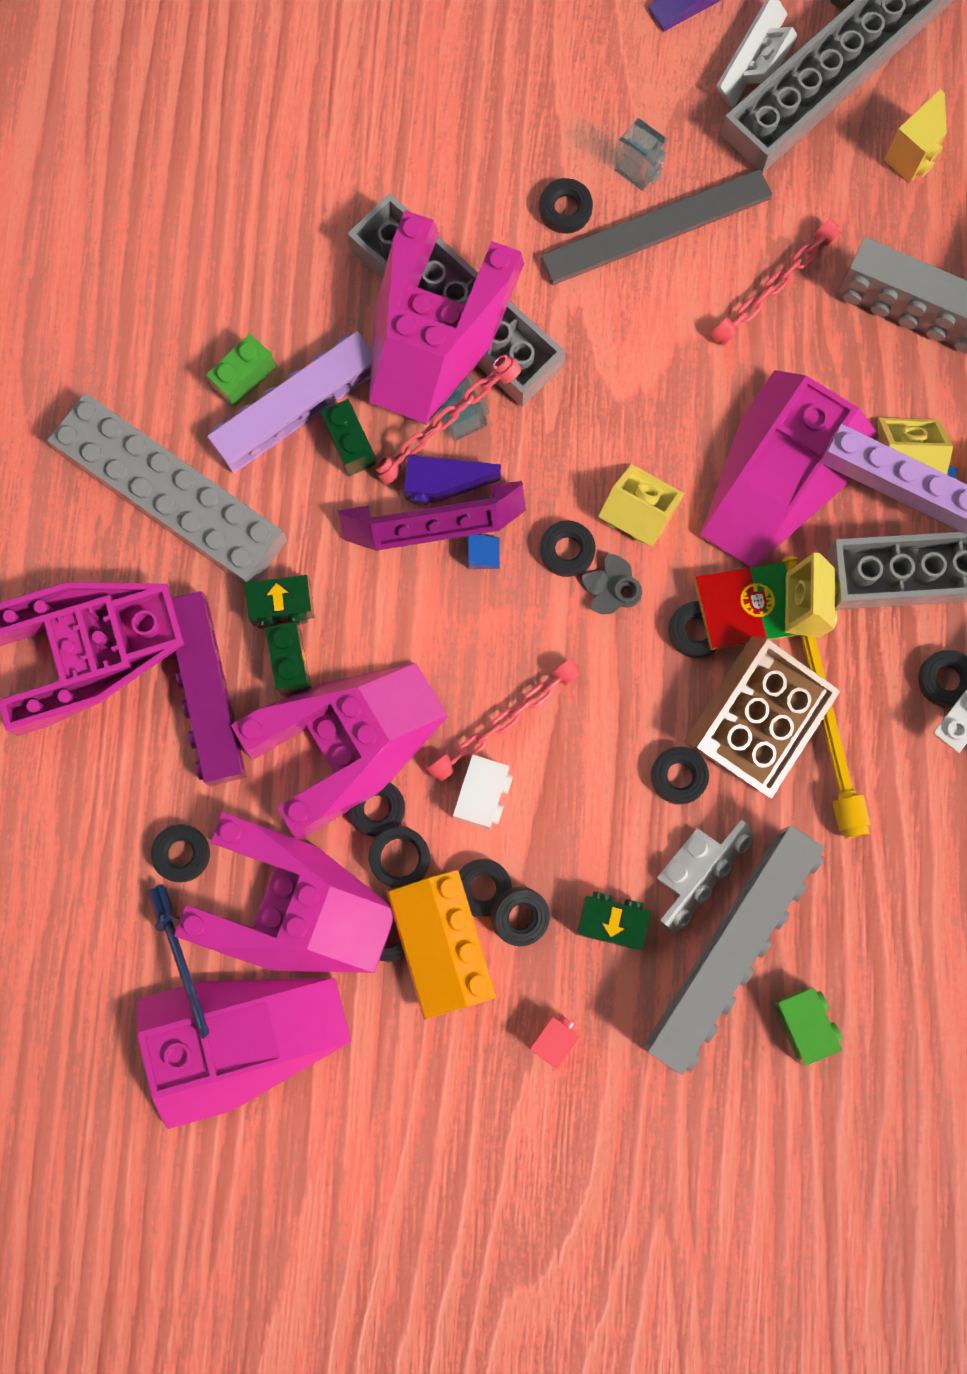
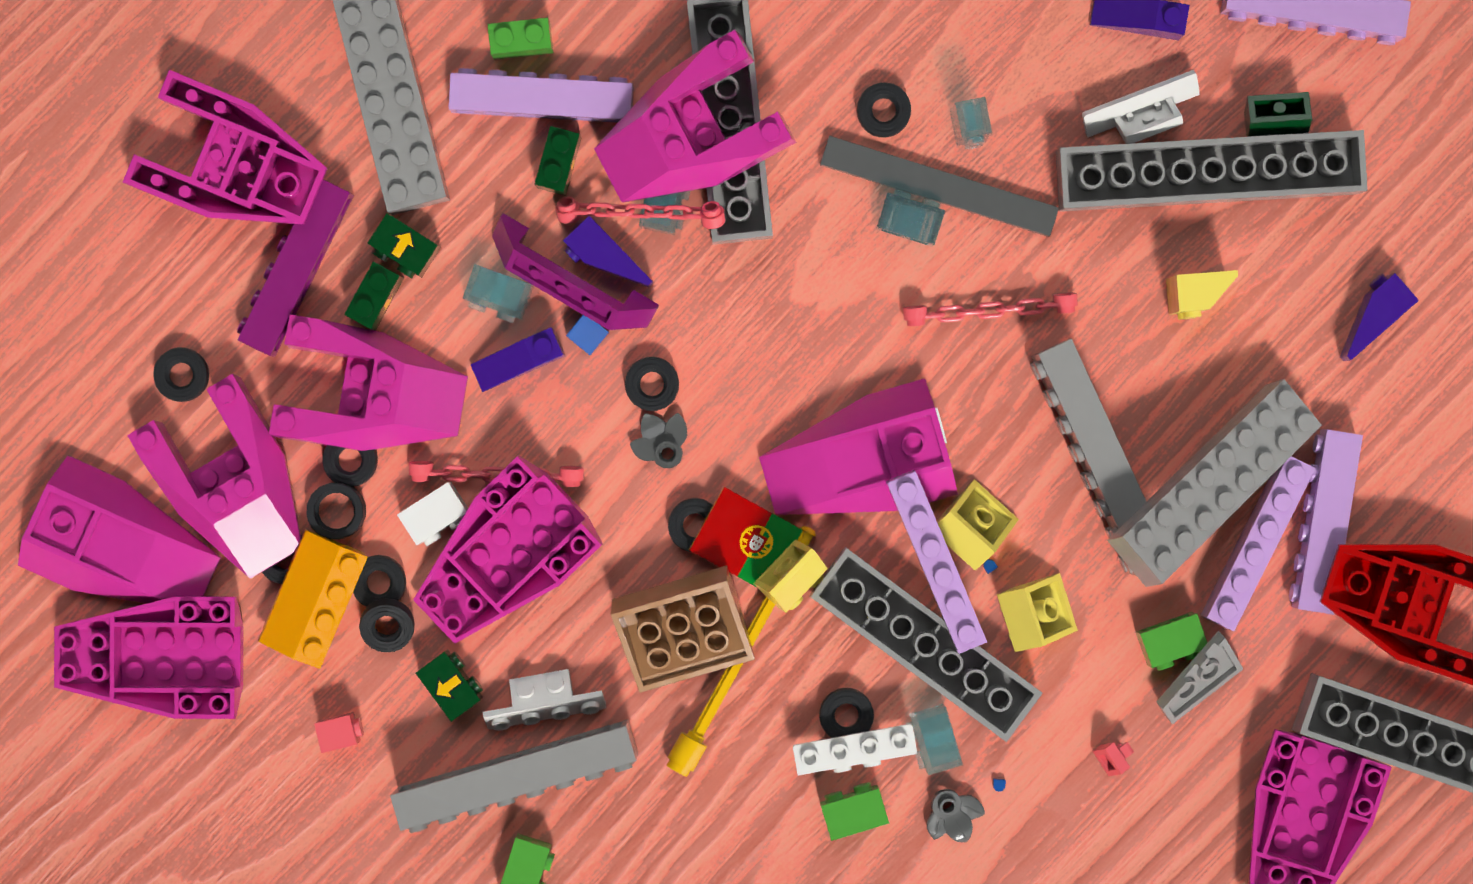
camera: 35 degrees right, 10 degrees up
dark blue piece [147,885,209,1039] -> none
light yellow slope [598,464,685,547] -> none
black tyre [651,747,709,805] -> none
none -> dark pink wedge [54,596,243,719]
none -> dark pink wedge [413,455,603,644]
none -> clear light blue brick [463,264,534,323]
none -> dark purple slope [471,327,565,392]
none -> clear light blue brick [876,190,945,247]

